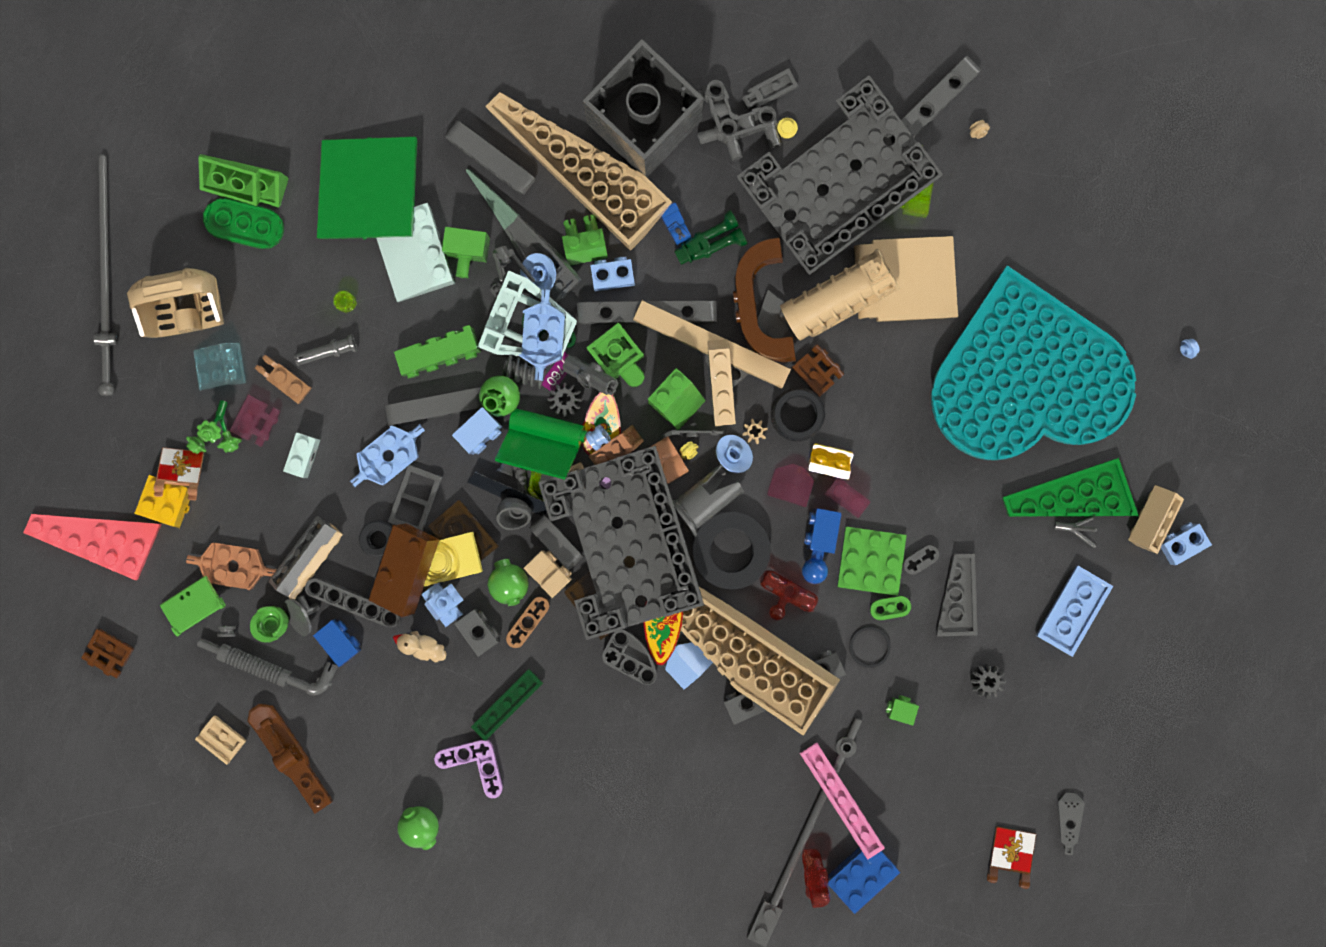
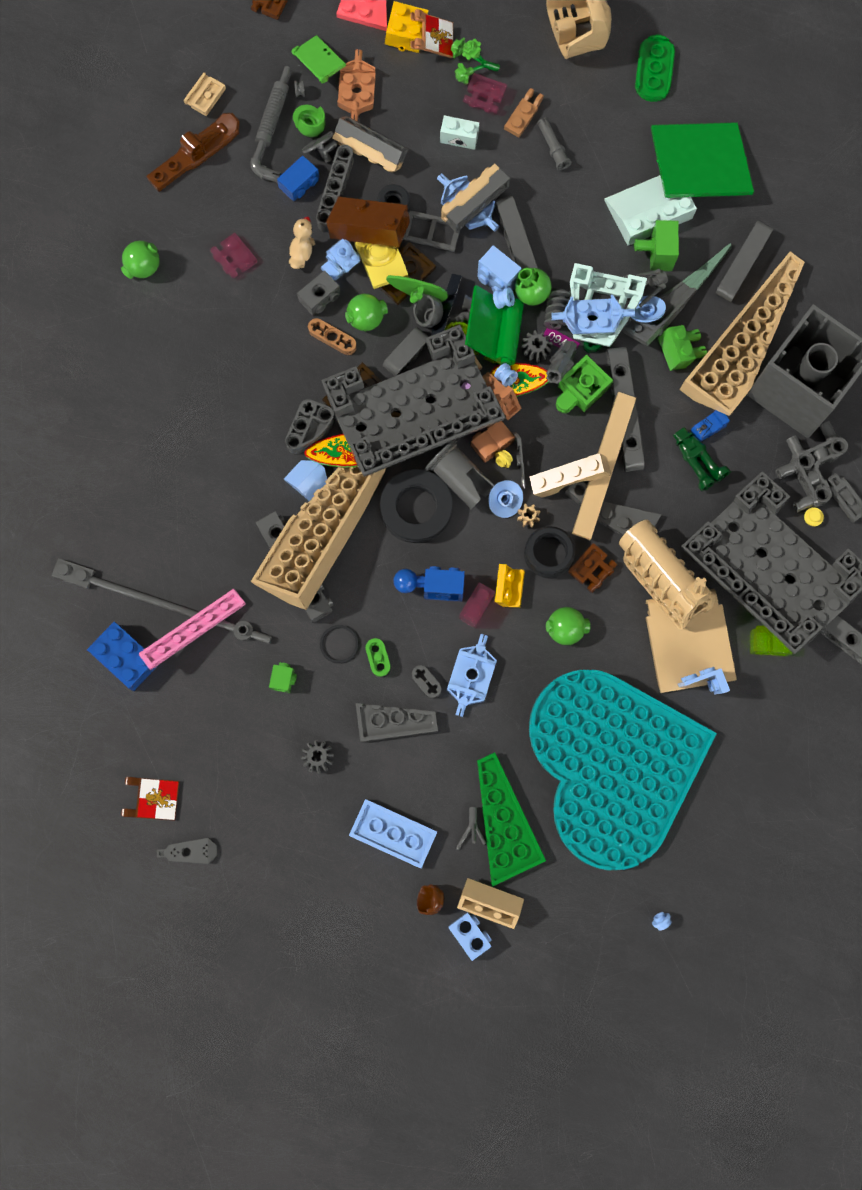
camera: 80 degrees right, 10 degrees down
clear light blue bracket [194,343,246,390] -> none
bright green slope [199,154,289,208] -> none
clear neon green wheel [333,291,356,313] -> none
bright green wedge [394,325,481,379] -> none
lavender beam [434,739,503,798] -> none
dark green plate [471,669,543,741] -> none
tan brick [524,550,572,598] -> none
light blue brick [591,257,635,292] -> none
bright green slope [648,368,705,430] -> none
reddish brown arch [733,238,796,362] -> none
clear red piece [760,570,819,621] -> none
clear pink slope [767,464,814,507] -> none
clear red piece [802,849,831,908] -> none
bright green plate [837,527,907,596] -> none
tan plate [969,120,990,139] -> none
none -> clear pink plate [210,233,257,278]
none -> bright green shield [386,275,448,303]
none -> reddish brown hair [417,884,445,915]
none -> dark grey piece [441,164,510,233]
none -> light blue plate [447,634,497,717]
none -> light blue wheel [493,287,515,309]
none -> bright green brick [546,607,590,645]
none -> light blue bracket [678,667,730,695]

